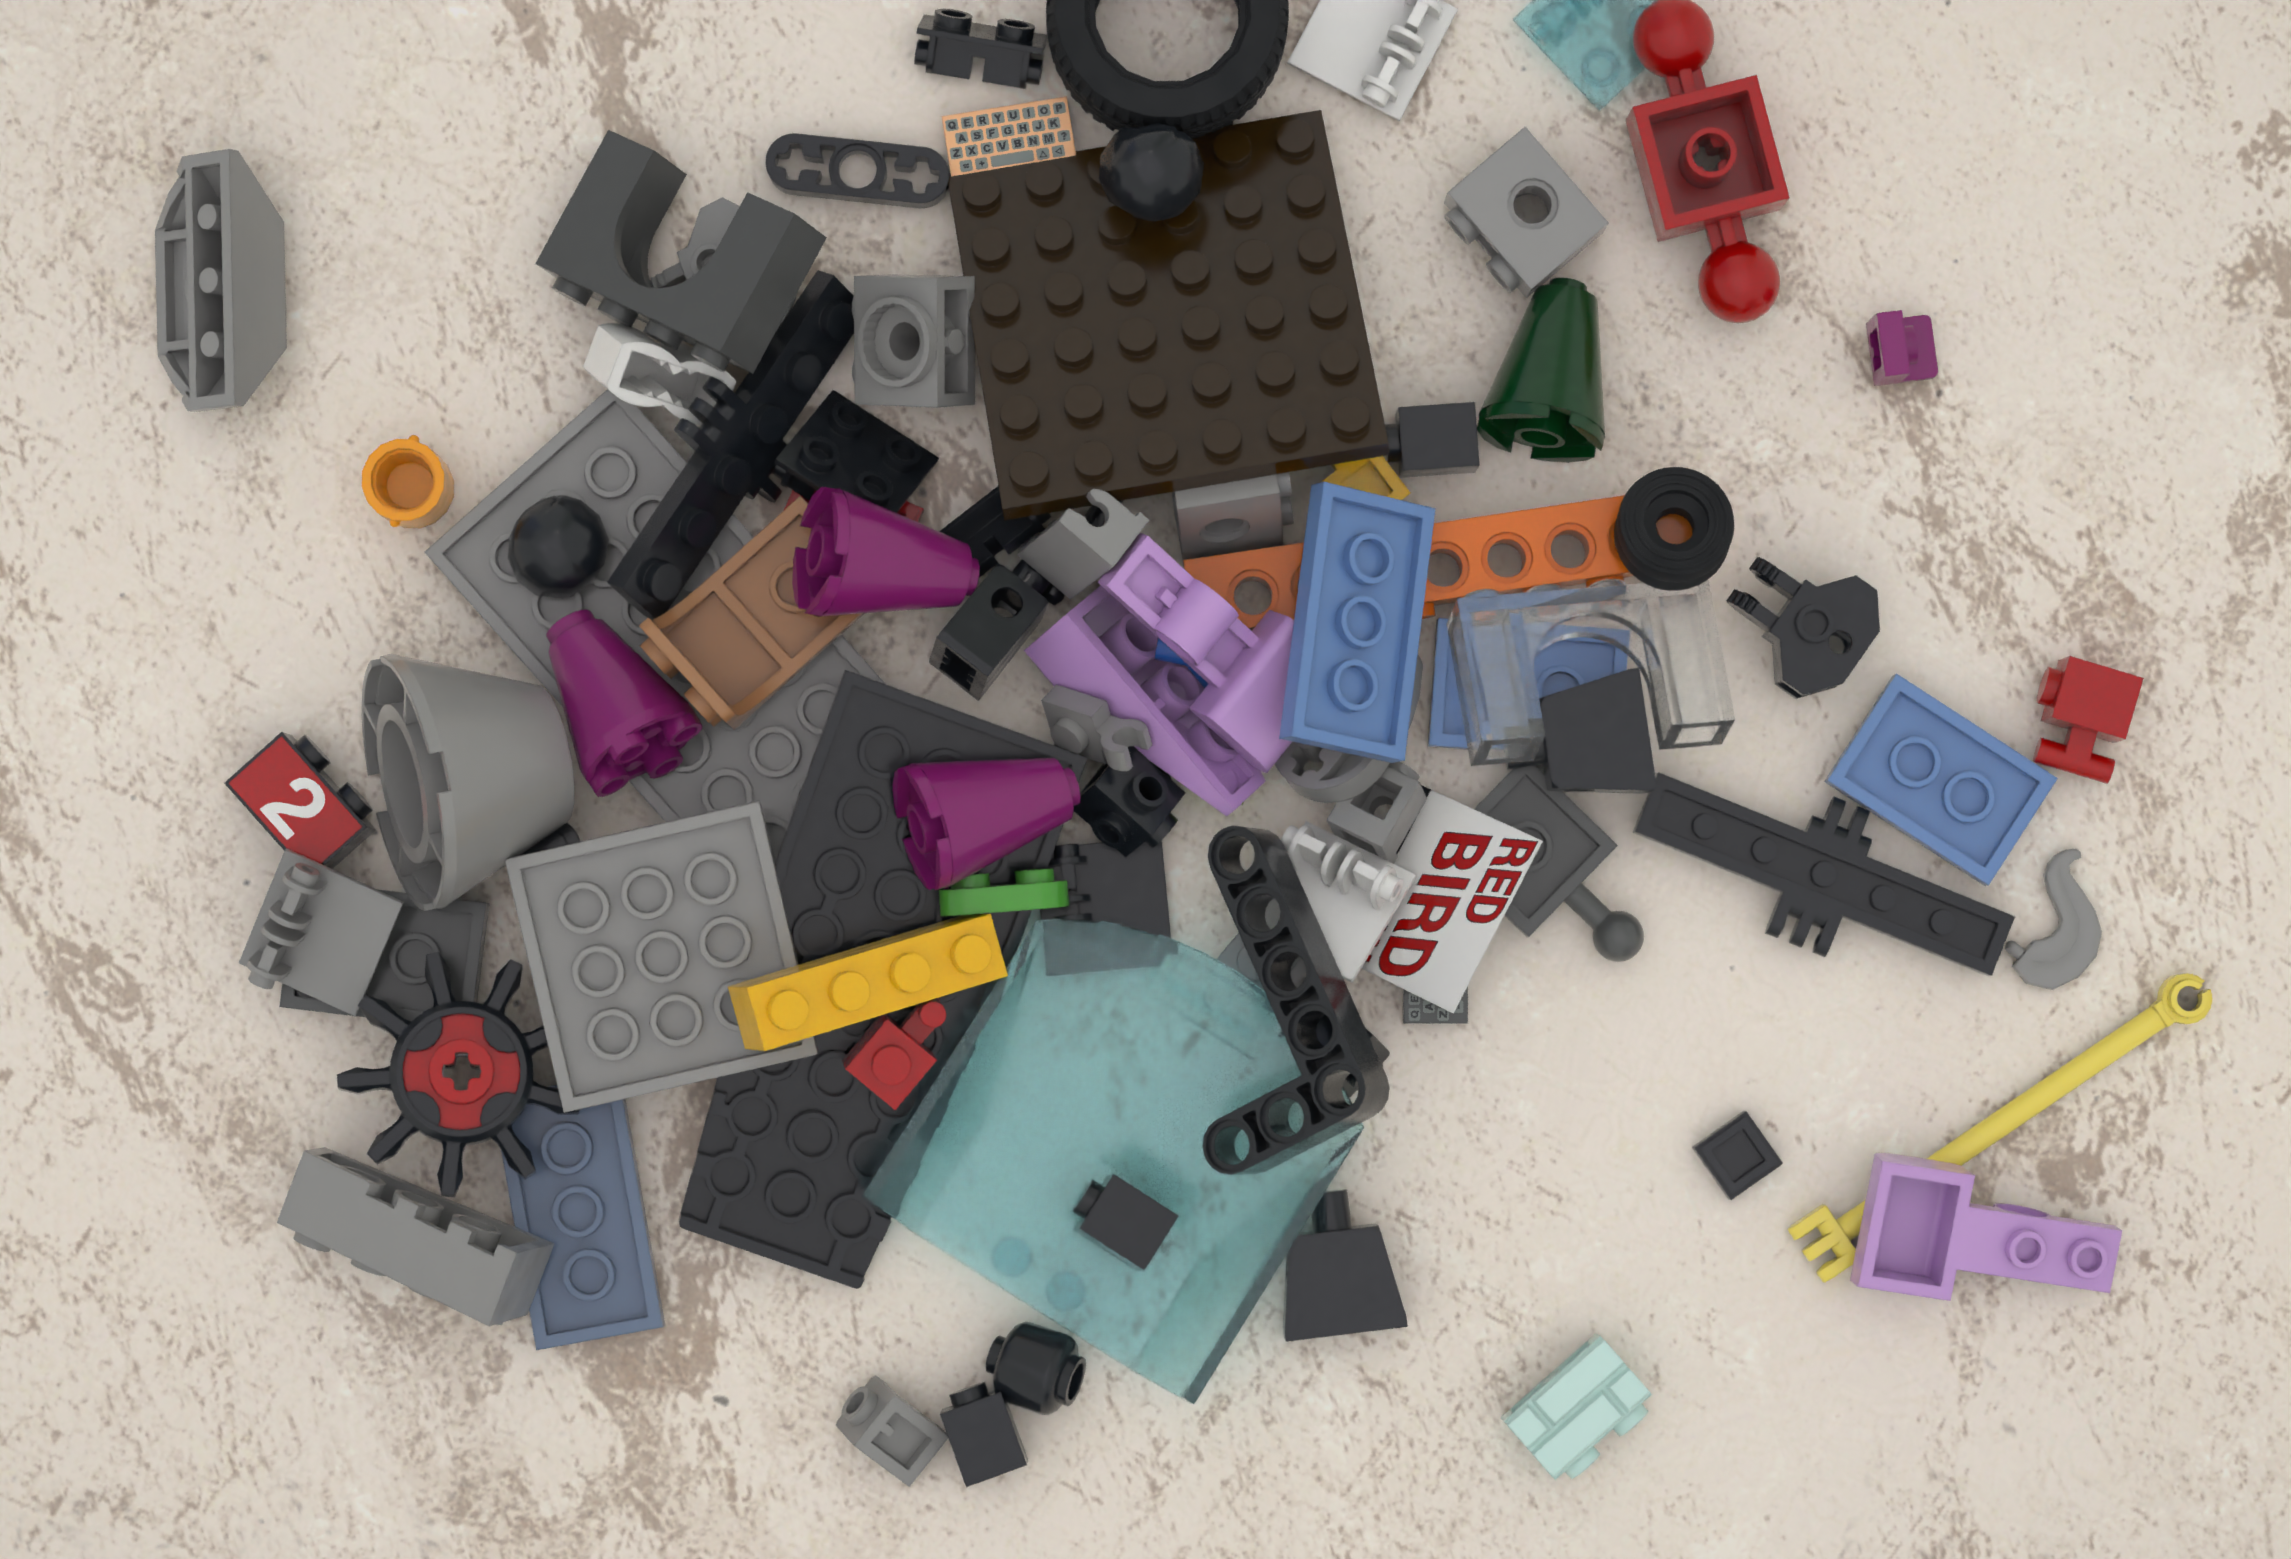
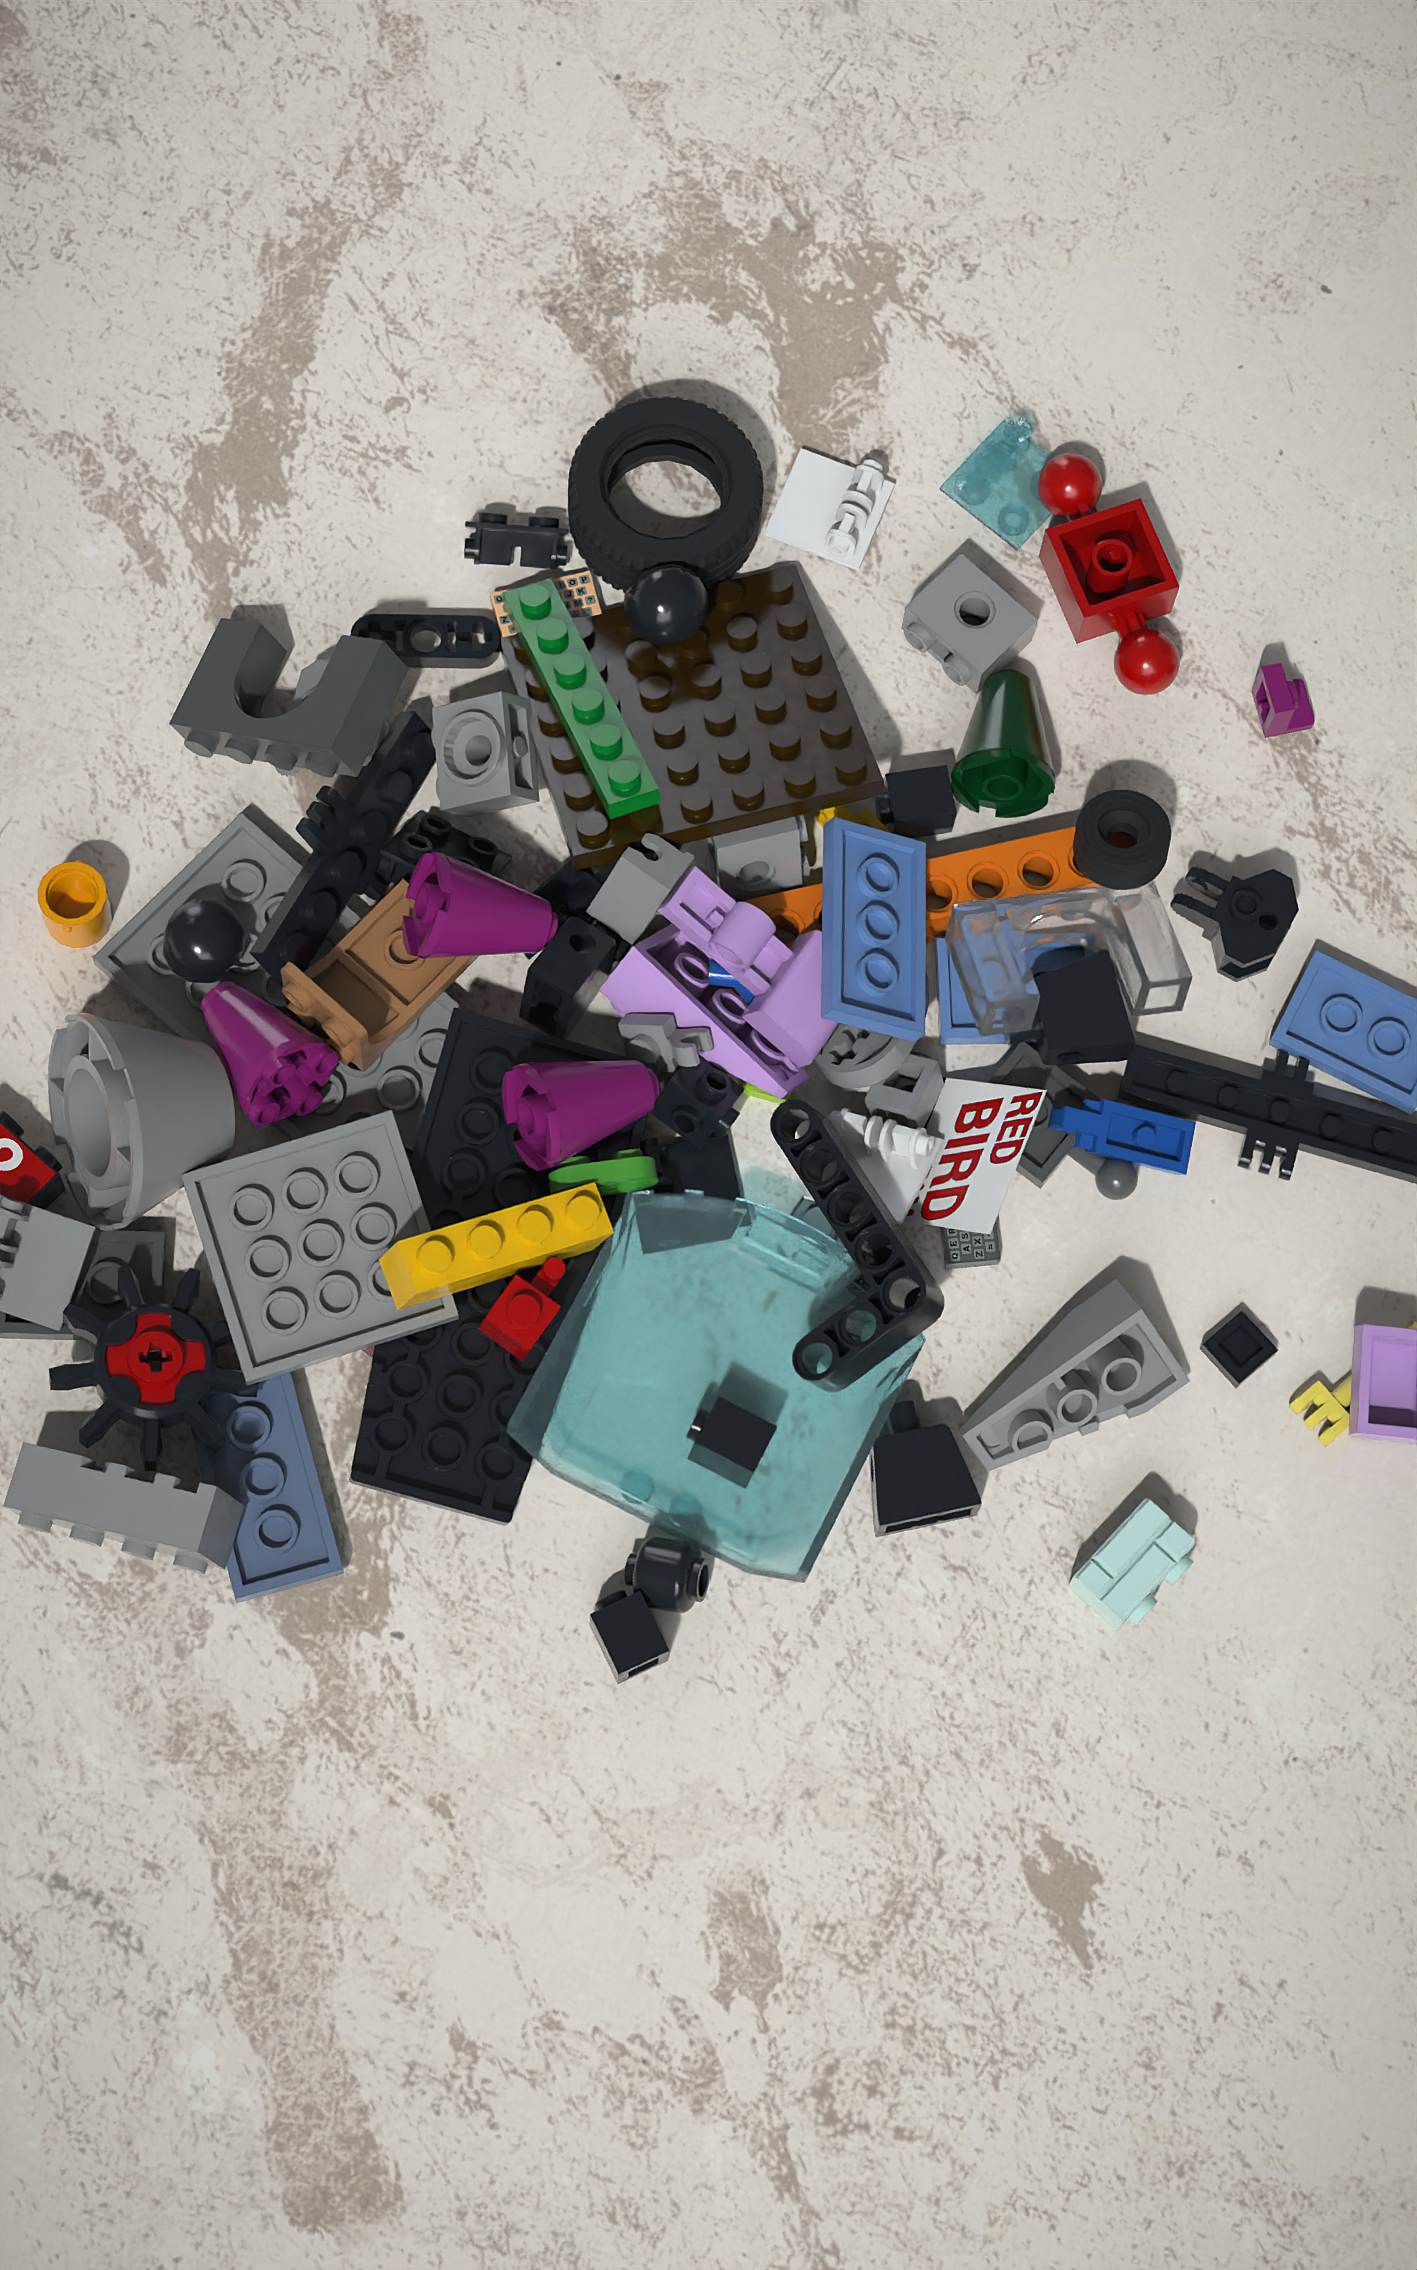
camera: 10 degrees left, 15 degrees down
white brick [583,323,736,425] -> none
light grey bracket [836,1376,948,1487] -> none
none -> green plate [502,578,661,819]
none -> light grey wedge [958,1278,1190,1471]
none -> blue hinge [1048,1099,1196,1175]

